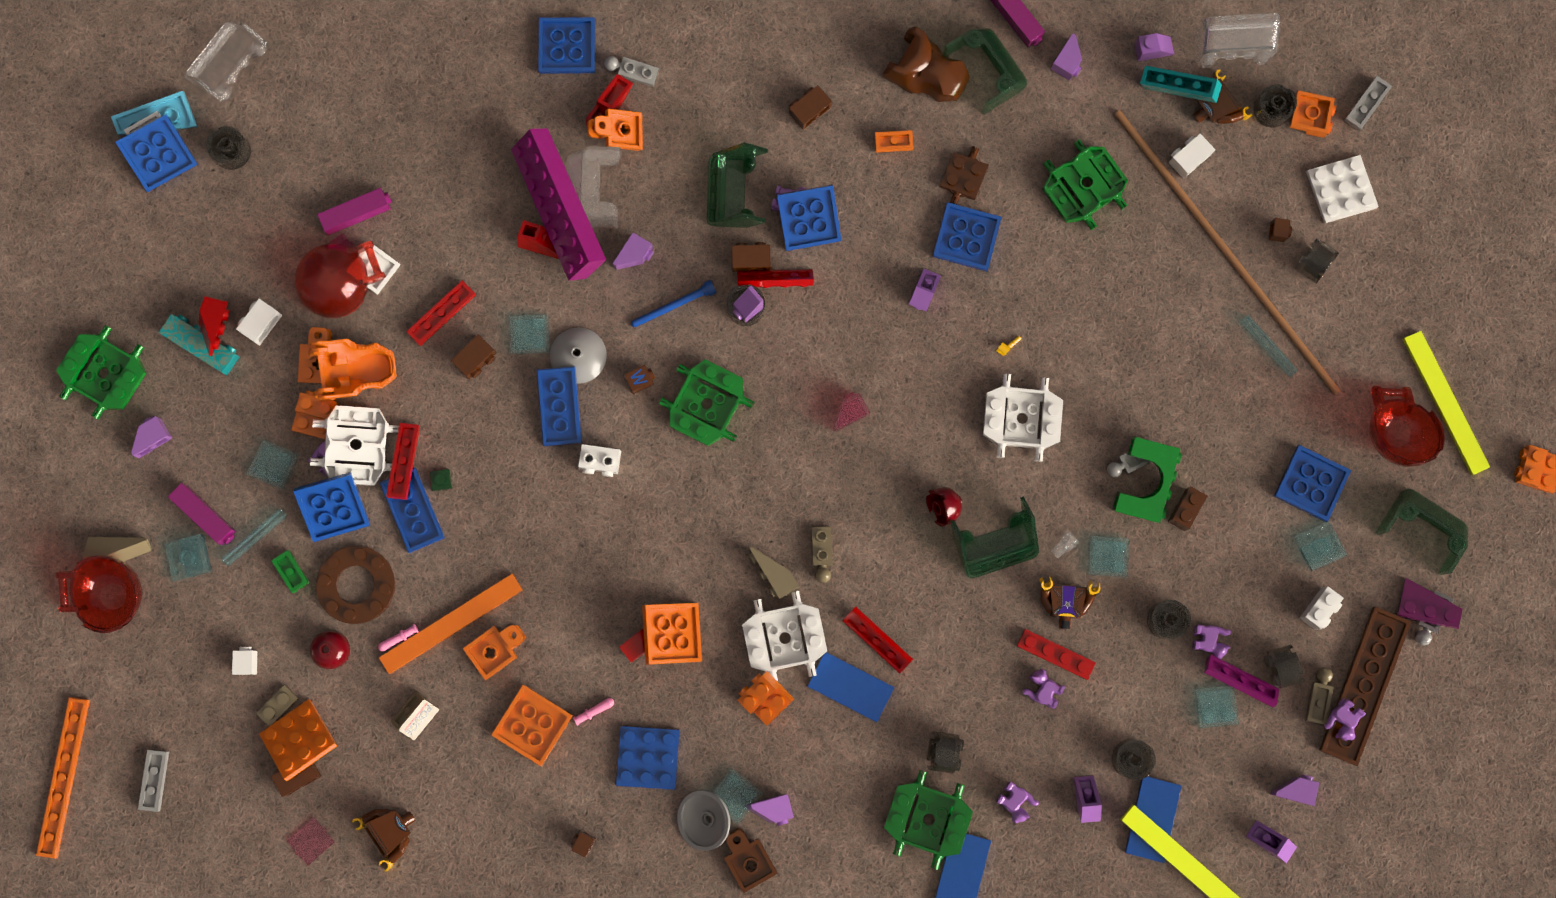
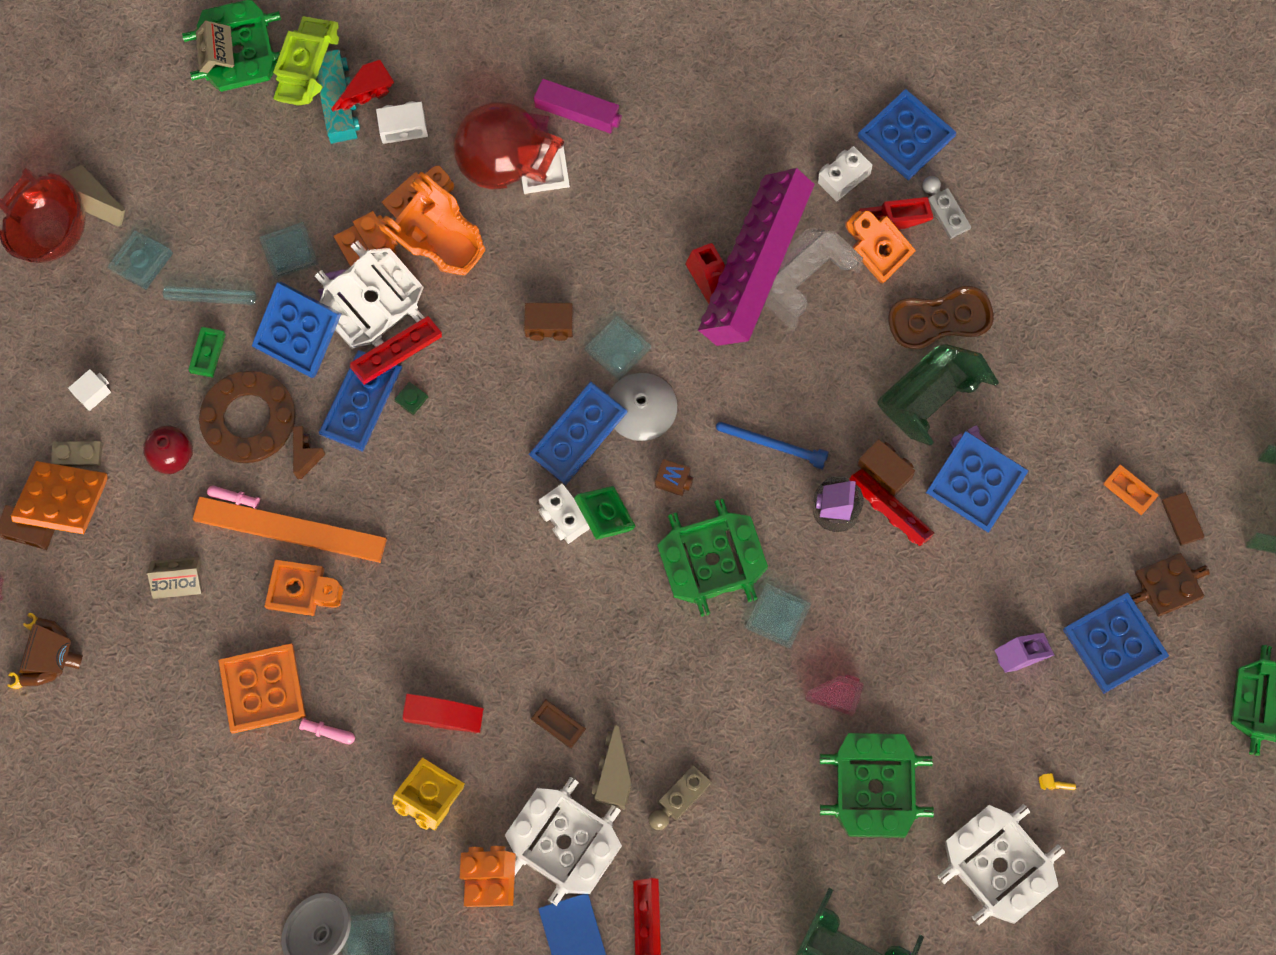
camera: 55 degrees right, 10 degrees down
medium lavender slope [131,416,172,458] -> none
magenta brick [168,483,236,545] -> none
red plate [406,280,476,347] -> none
reddish brown plate [571,831,596,858] -> none
medium lavender slope [613,233,654,270] -> none
blue plate [616,726,680,790] -> none
orange plate [642,603,702,665] -> none
reddish brown brick [789,85,832,130] -> none
reddish brown animal [882,27,970,102] -> none
dark red cylinder [926,487,962,527] -> none
none -> dark tan panel [196,21,234,73]
none -> lime piece [273,16,339,105]
none -> reddish brown slope [293,426,326,479]
none -> yellow plate [392,757,465,830]
none -> reddish brown tile [531,699,586,749]
none -> green plate [574,486,636,540]
none -> clear light blue plate [745,583,811,649]
none -> white brick [818,146,872,202]
none -> green piece [819,733,934,838]
none -> reddish brown plate [888,286,994,349]
none -> reddish brown tile [1161,492,1205,546]

